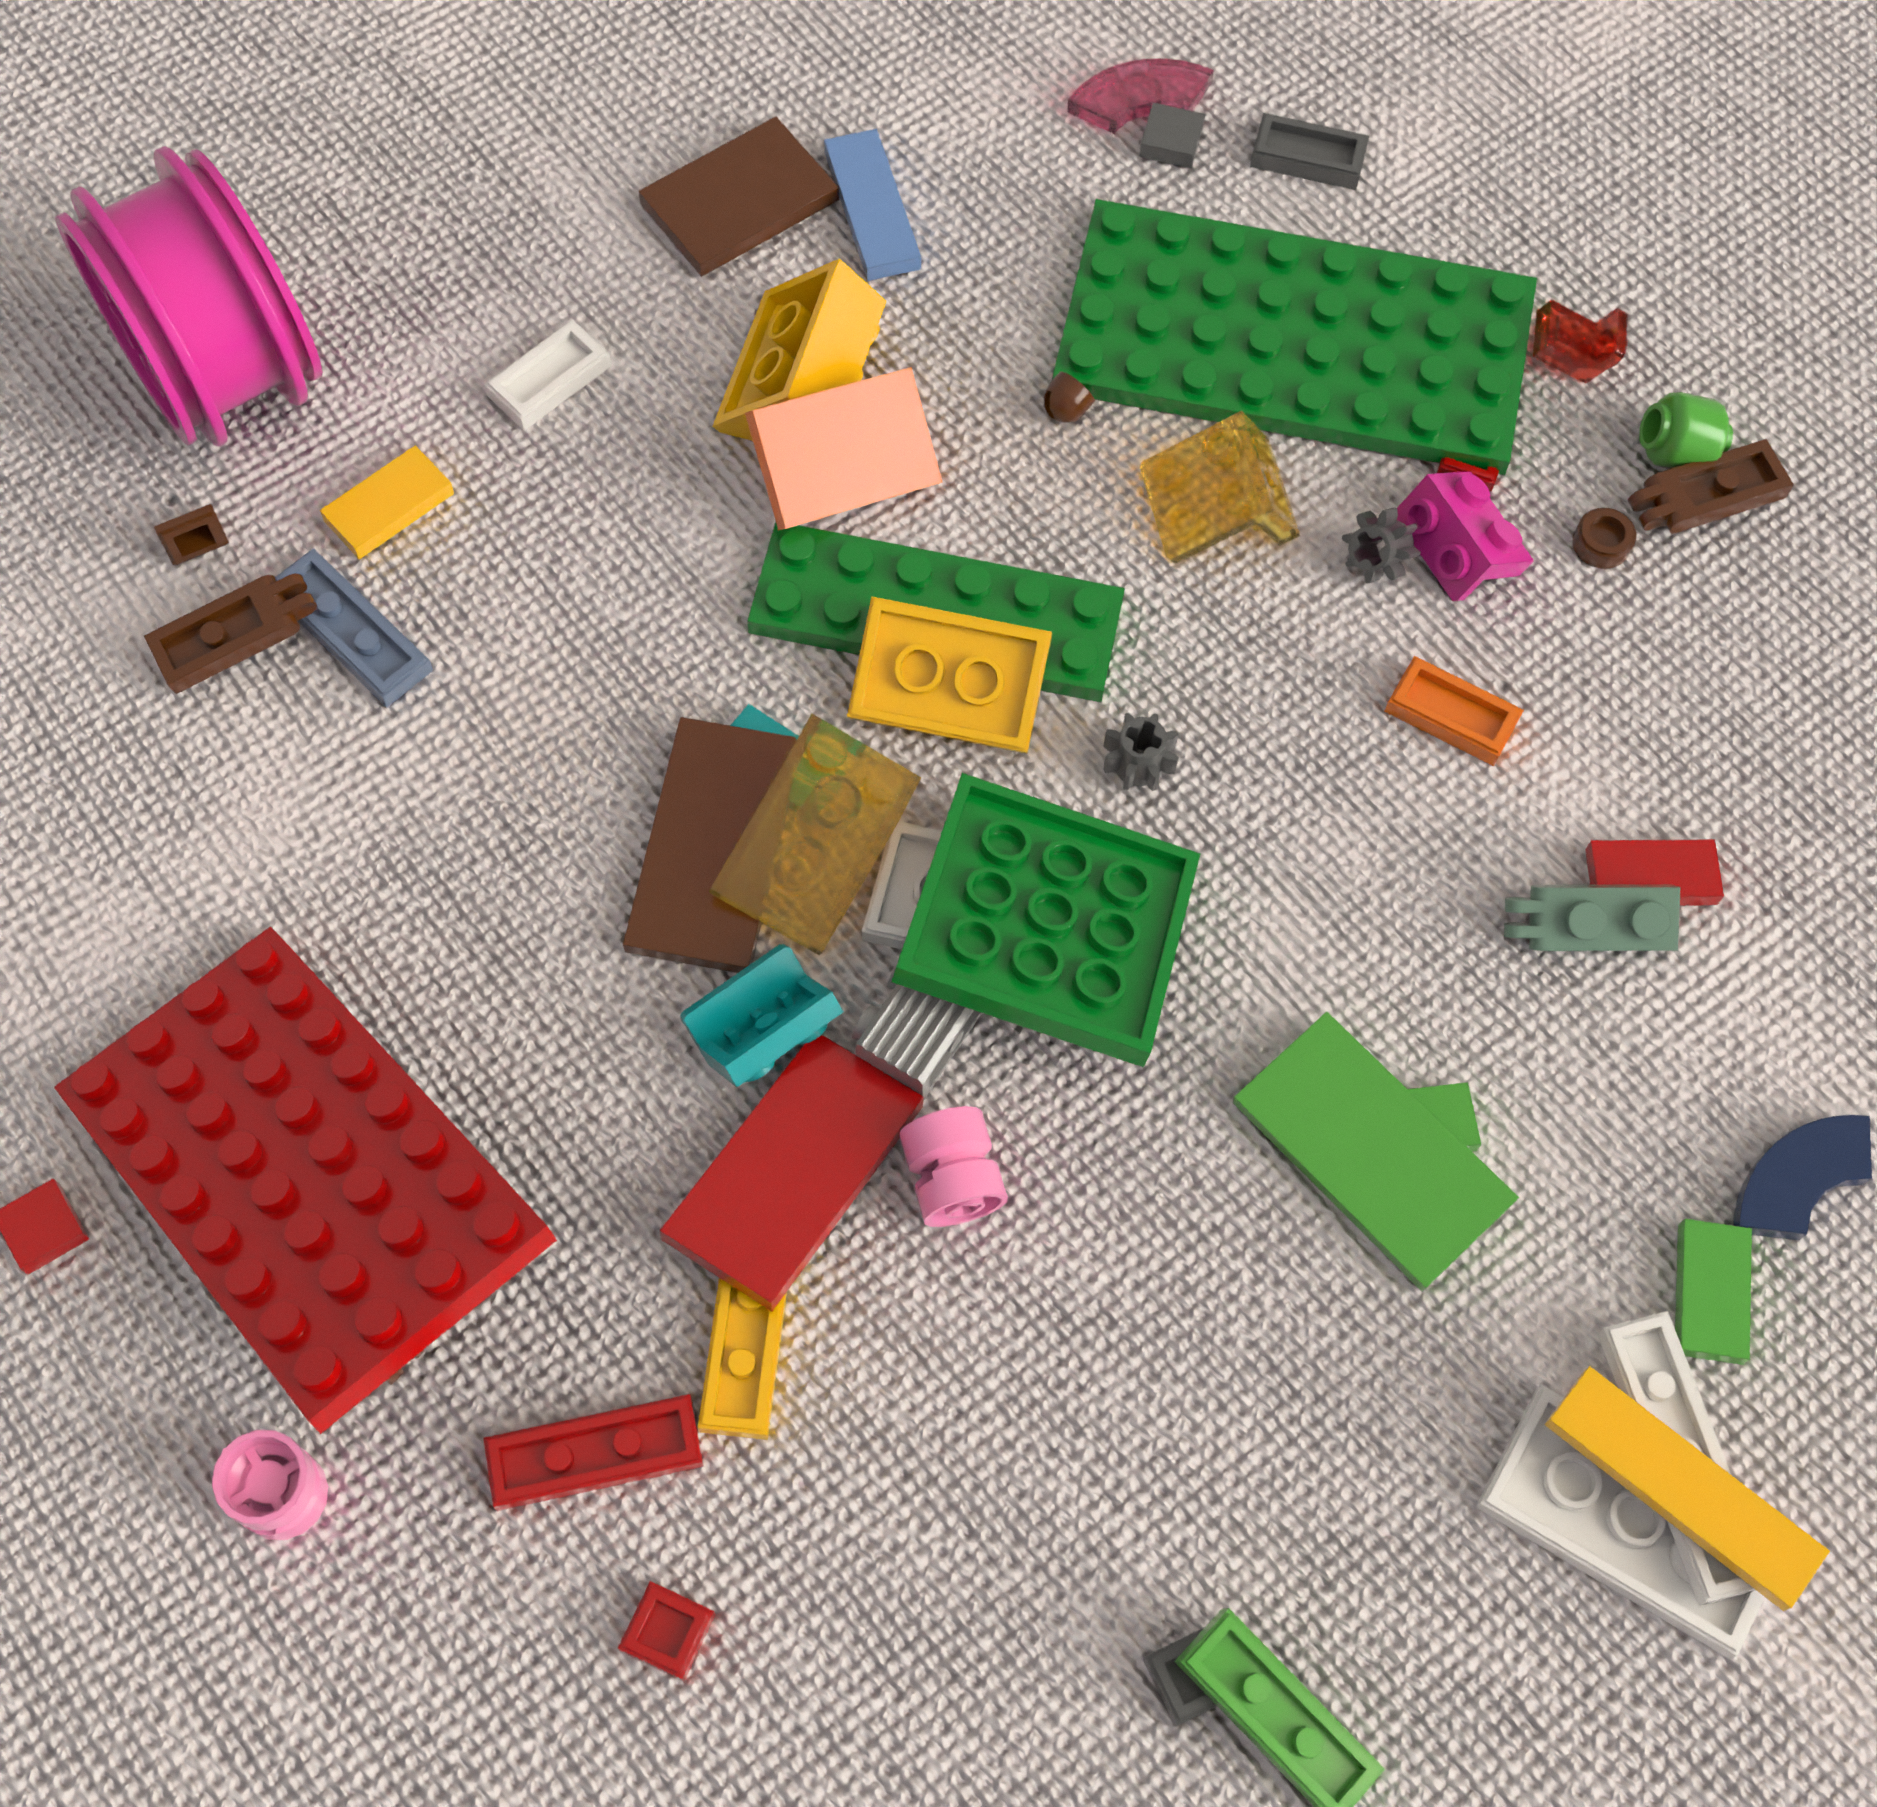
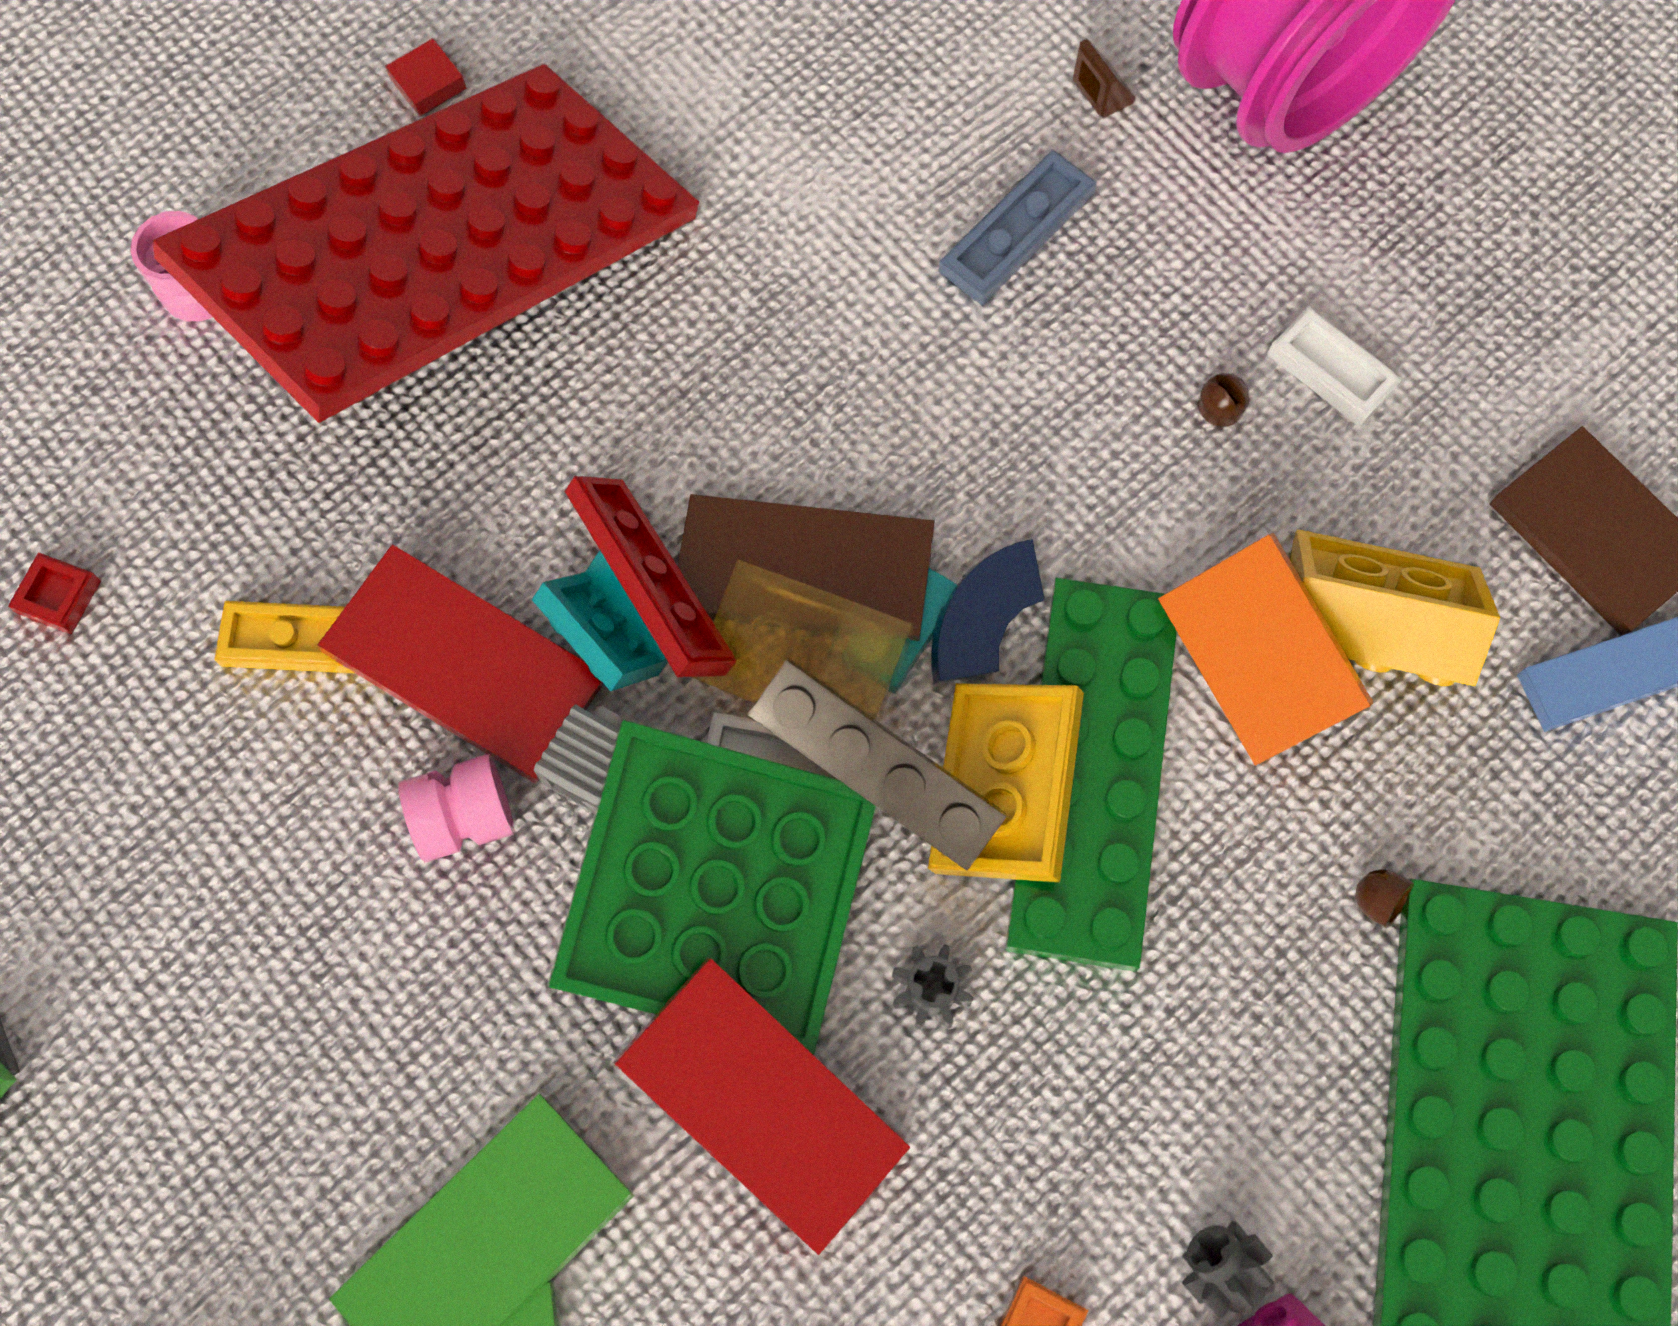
camera: 90 degrees right, 5 degrees up
reddish brown hinge [144,573,317,694] -> none
yellow tile [320,445,454,560] -> none
red tile [483,1394,704,1511] -> none
clear yellow bracket [1140,411,1300,563] -> none
none -> red tile [564,476,737,677]
none -> red tile [612,958,911,1256]
none -> plate [747,658,1007,870]
none -> dark blue tile [931,539,1045,684]
none -> reddish brown hinge [1198,373,1249,427]

